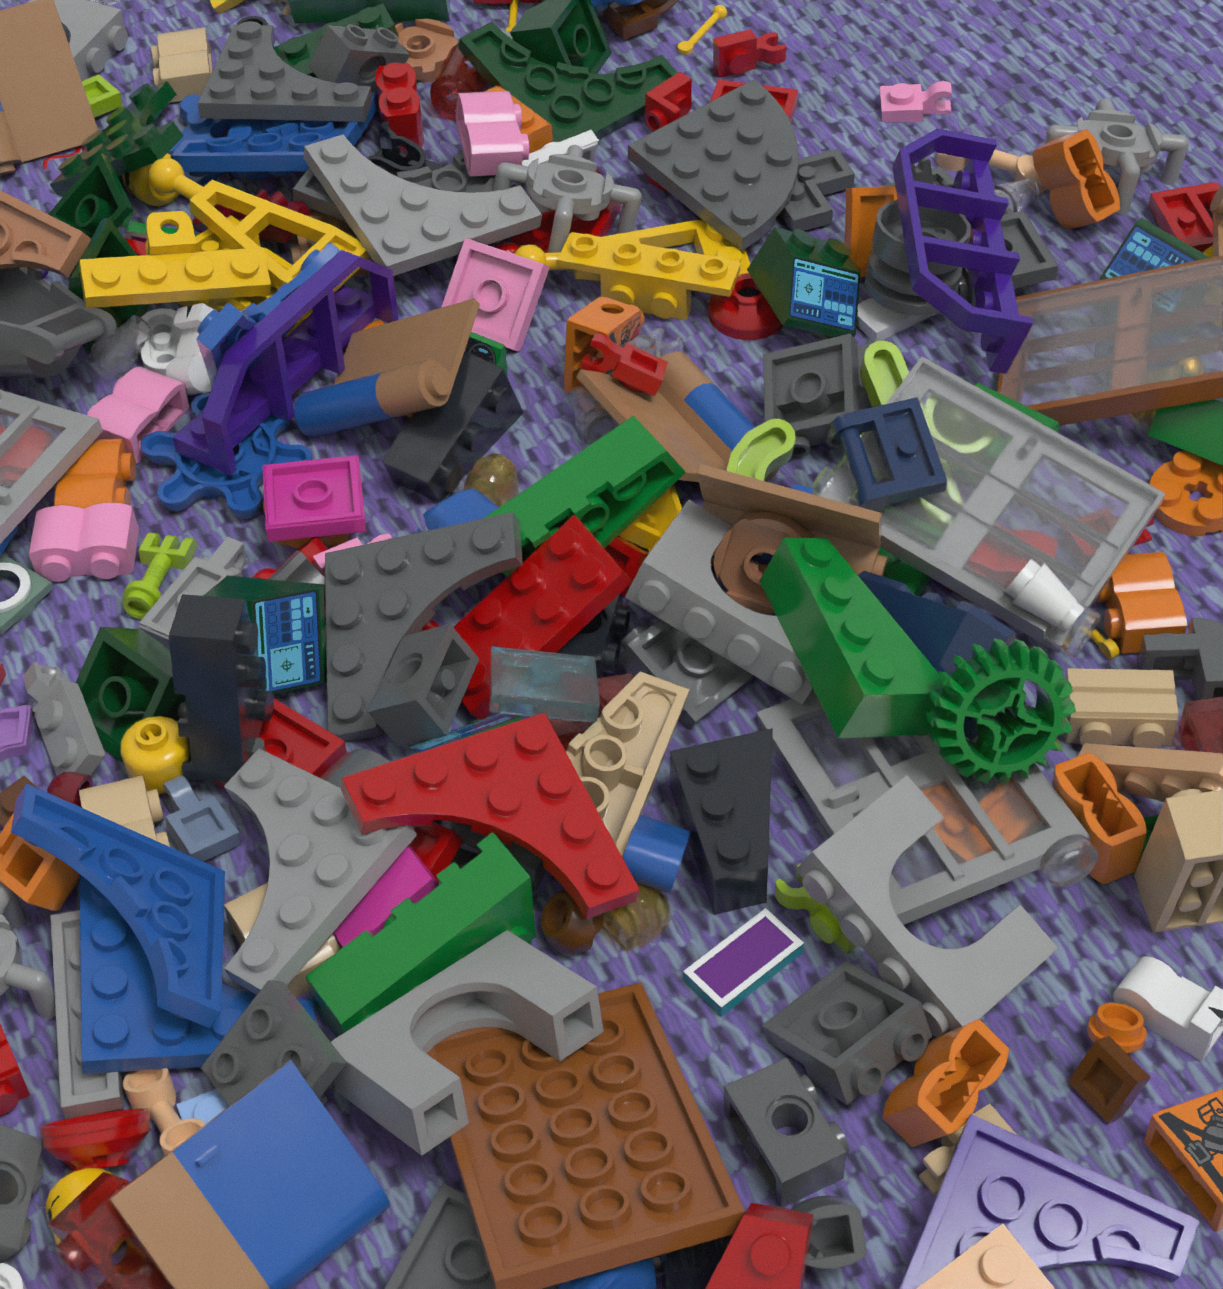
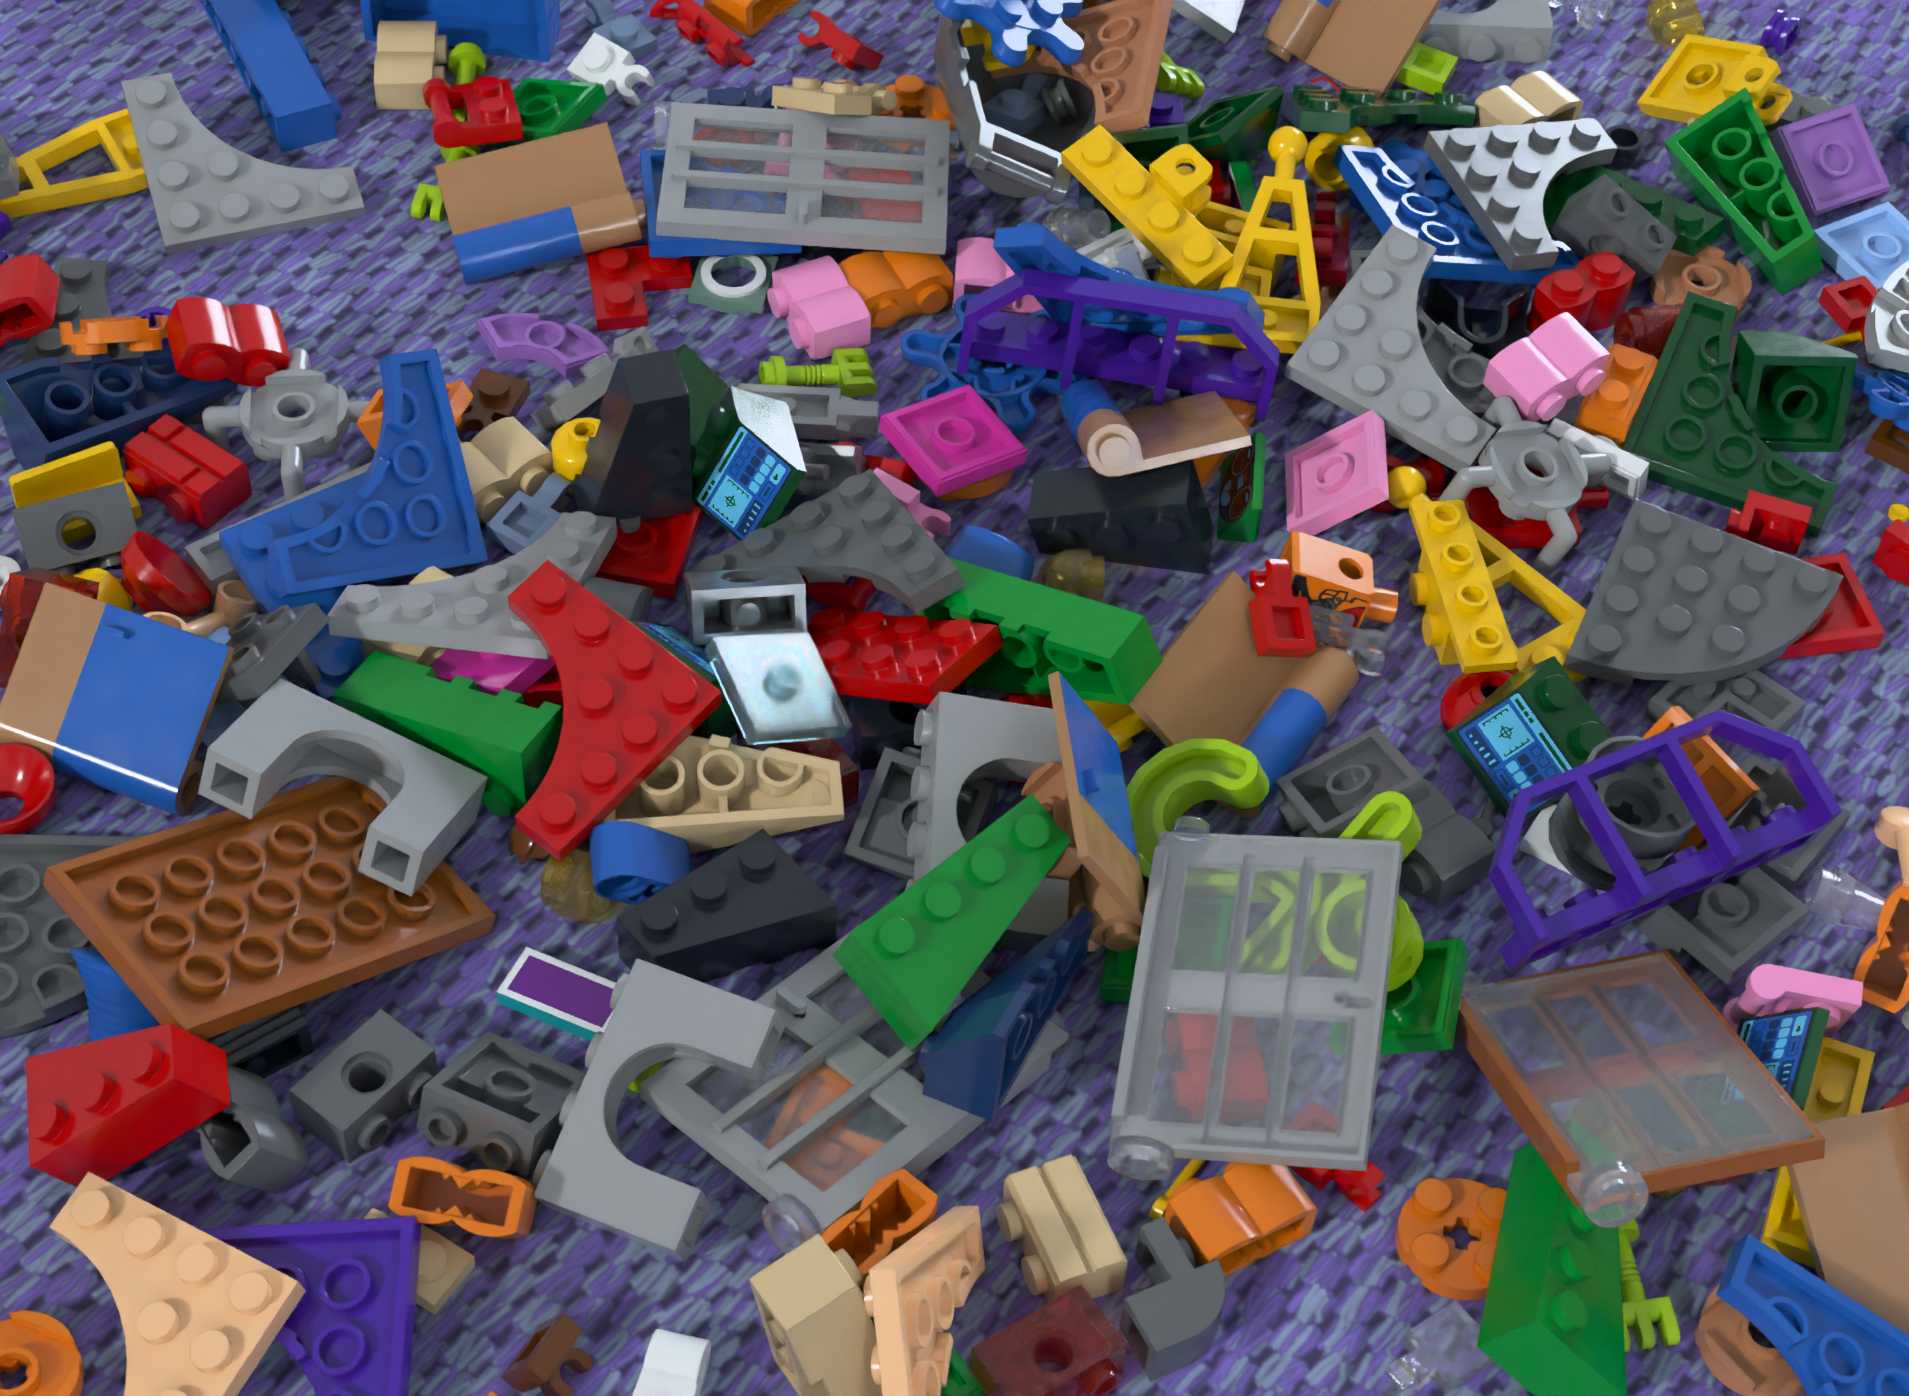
camera: 60 degrees right, 0 degrees up
dark red hinge [47,772,93,808] -> none
dark blue plate [830,397,948,511] -> none
green gear [926,638,1076,785] -> none
white cone [1005,559,1085,632] -> none
orange plate [1087,1002,1147,1053] -> none
none -> bright pink plate [1720,964,1863,1038]

